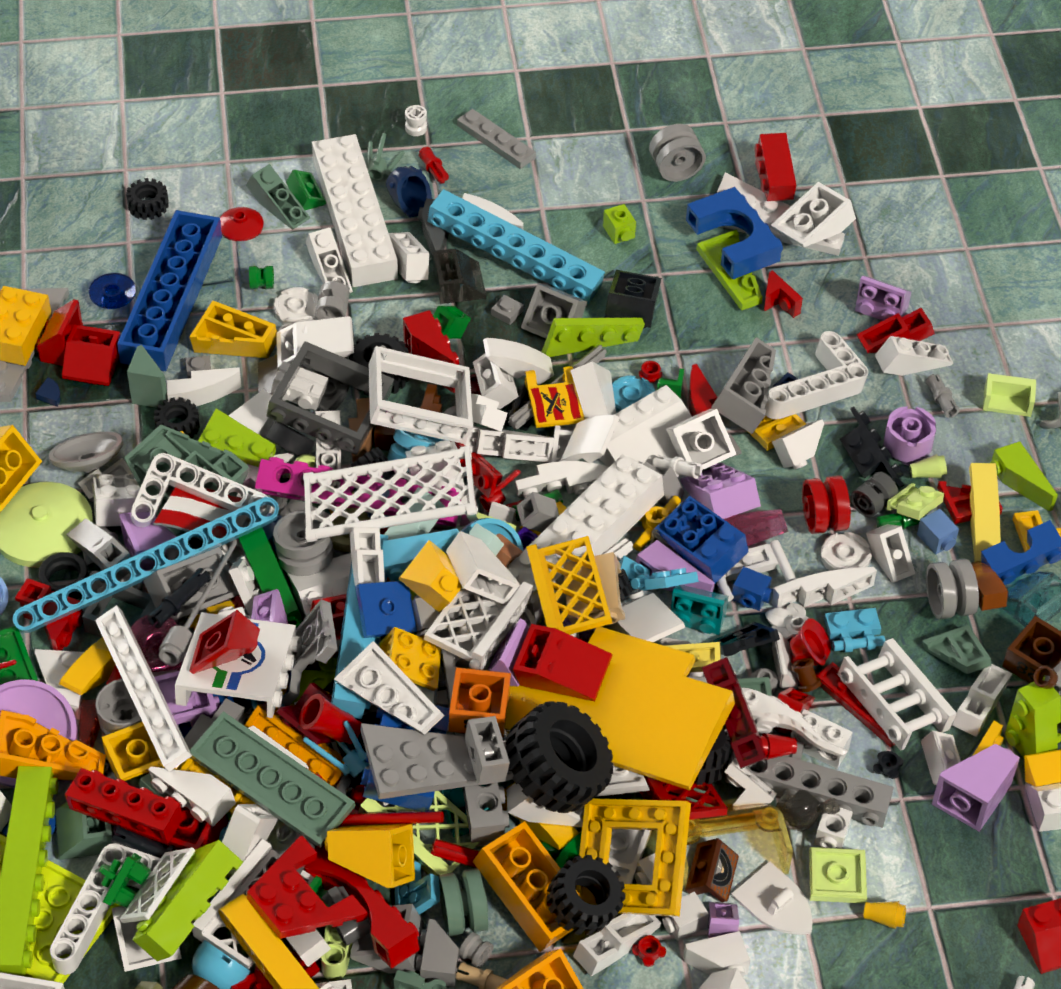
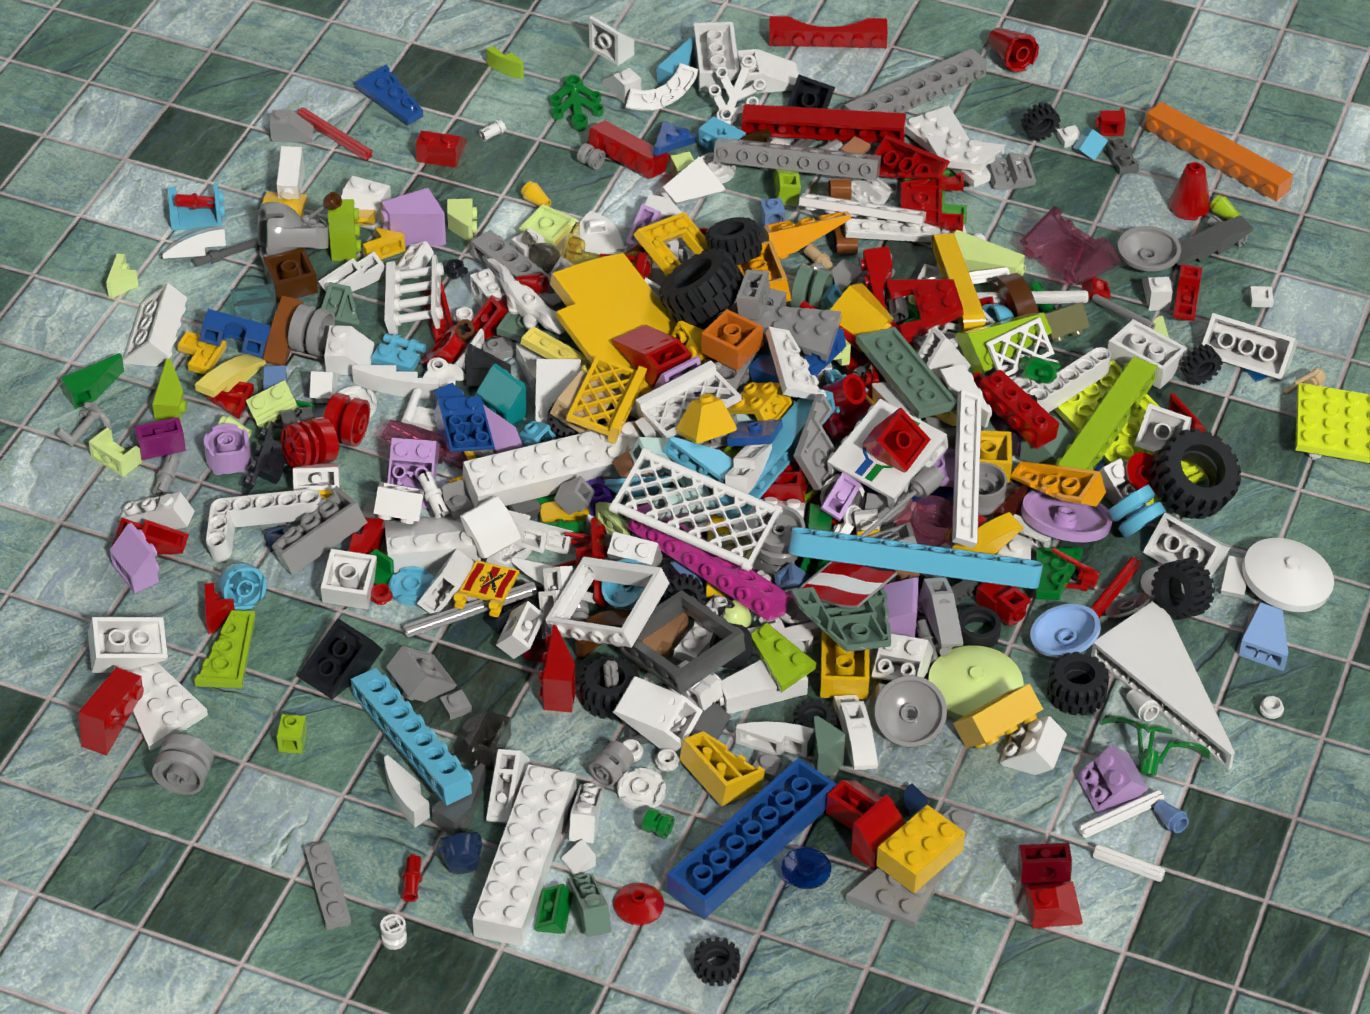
camera: 150 degrees left, 5 degrees down
white beam [131,453,271,528] -> none
black pin [147,568,211,629] -> none
sand green plant [367,133,405,181] -> none
green brick [433,306,471,339] -> none
white slope [446,531,520,605] -> none
white slope [483,338,554,385] -> none
lime wing [542,318,645,357] -> none
medium azure plate [631,568,699,590] -> none
blue arch [686,187,783,280] -> none
dark red slope [702,657,767,769] -> none
none -> magenta slope [133,417,186,460]
none -> medium azure cylinder [218,562,267,611]
none -> red wheel [281,417,339,468]
none -> white slope [321,549,377,610]
none -> white slope [324,325,374,375]
none -> yellowish green slope [447,199,477,242]
none -> white plate [454,307,475,327]
none -> white slope [561,839,596,877]
none -> white slope [833,695,878,770]

